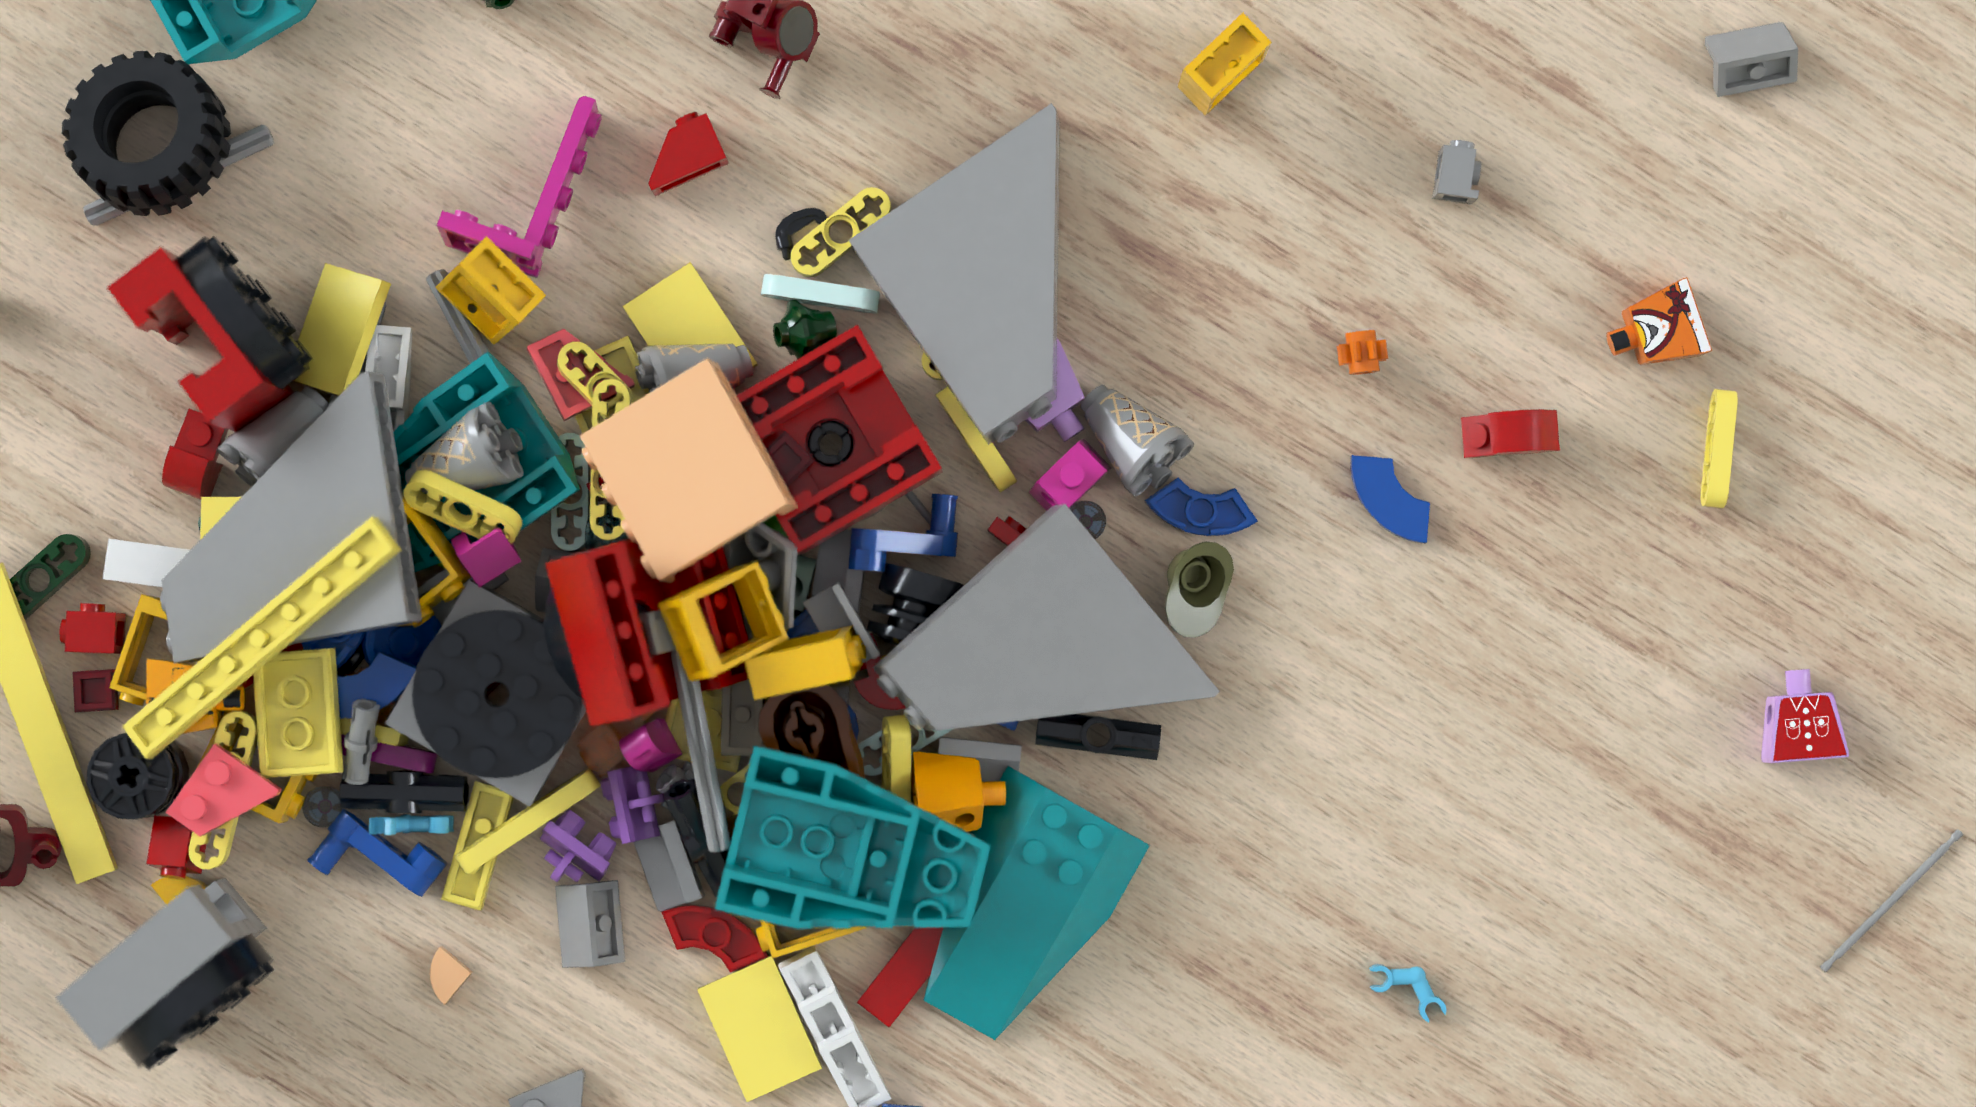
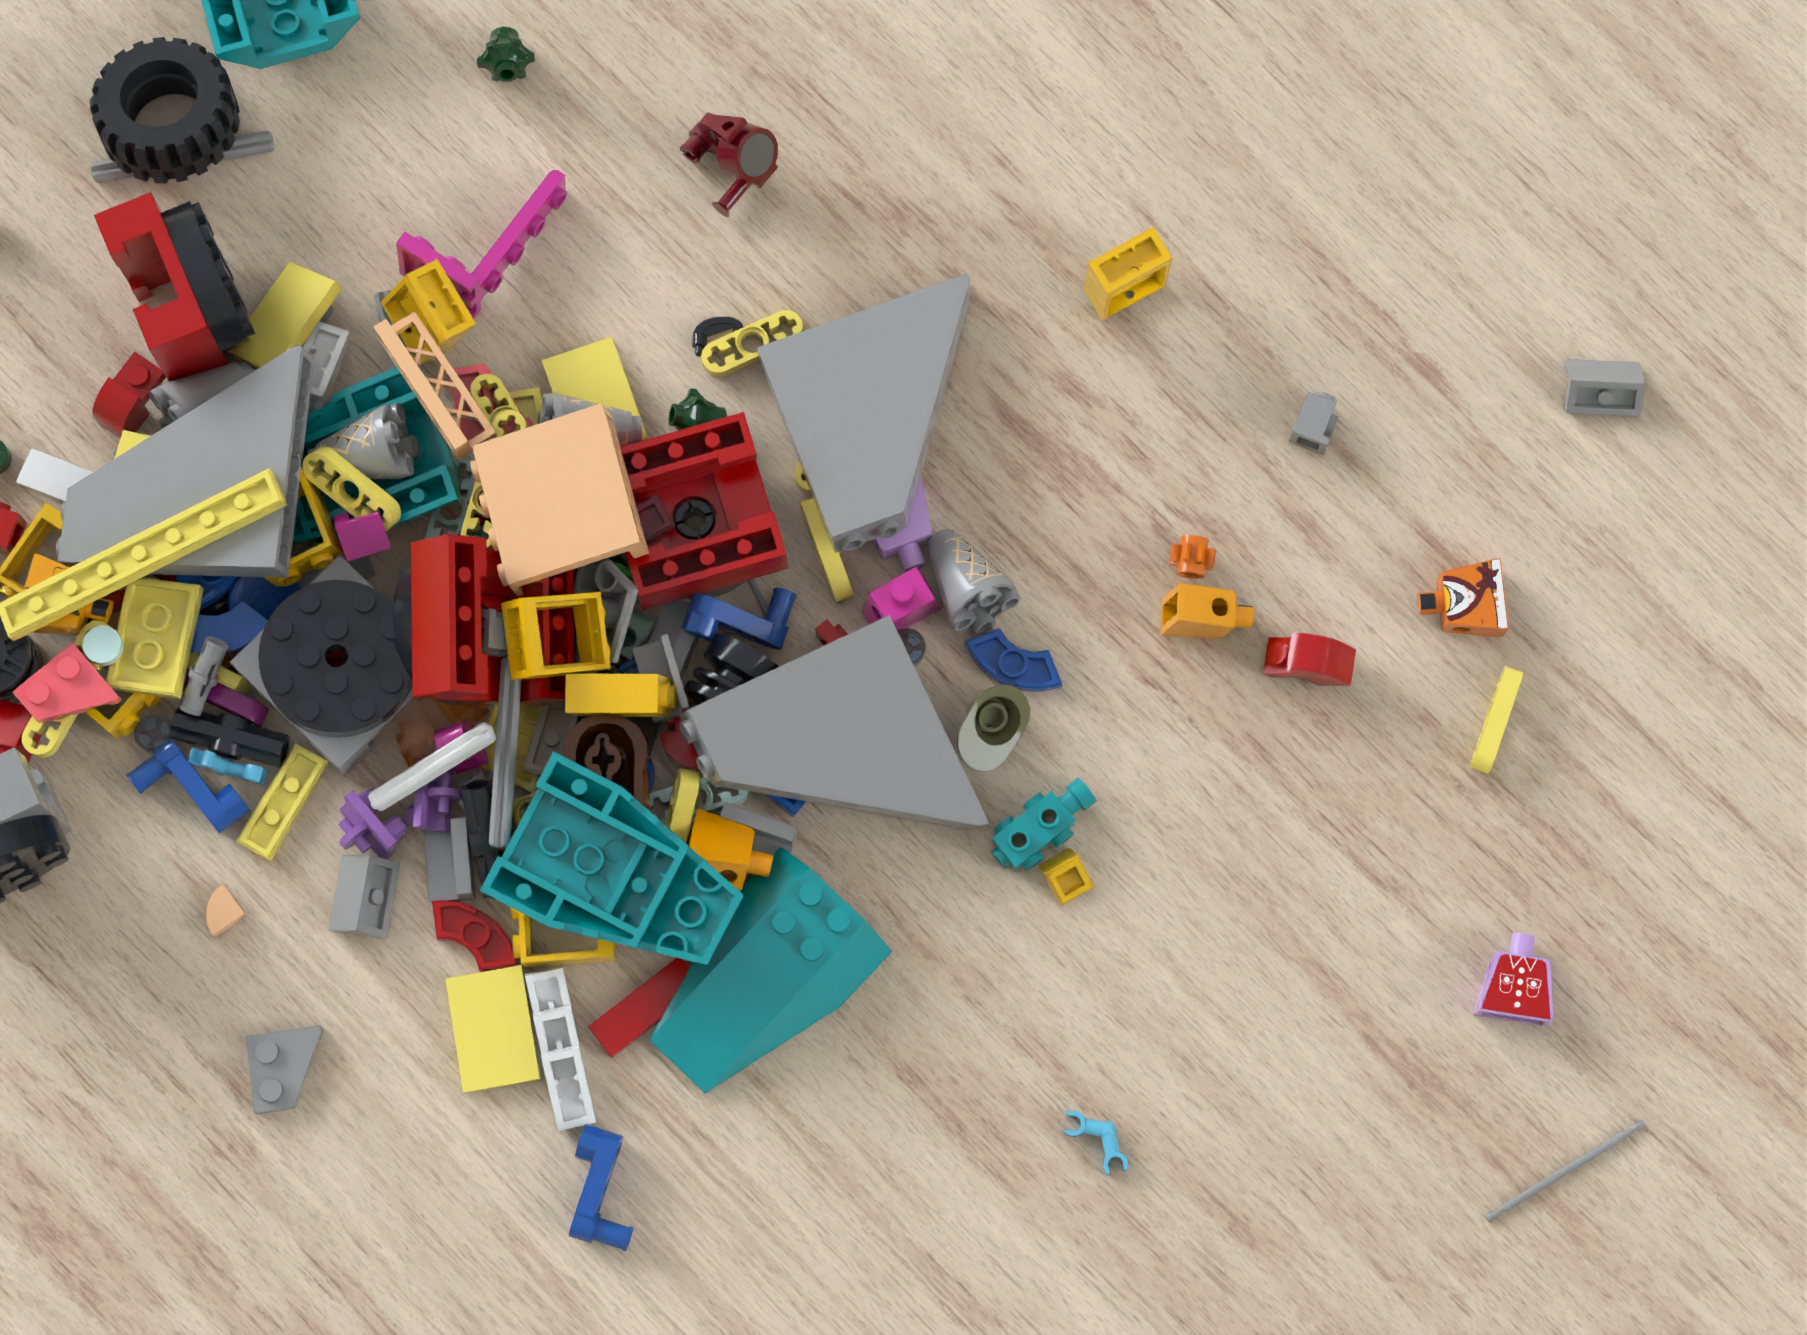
camera: 15 degrees right, 10 degrees down
light yellow beam [455,768,601,874] -> none
red slope [648,112,729,196] -> none
light aqua beam [761,274,880,313] -> none
black piece [1035,714,1162,760] -> none
blue tile [1350,455,1430,544] -> none
none -> light aqua tile [83,625,124,666]
none -> white axle [368,722,496,811]
none -> light nougat fence [373,311,497,460]
none -> teal brick [991,778,1097,872]
none -> yellow slope [1038,848,1094,906]
none -> light orange torso [1161,583,1254,639]

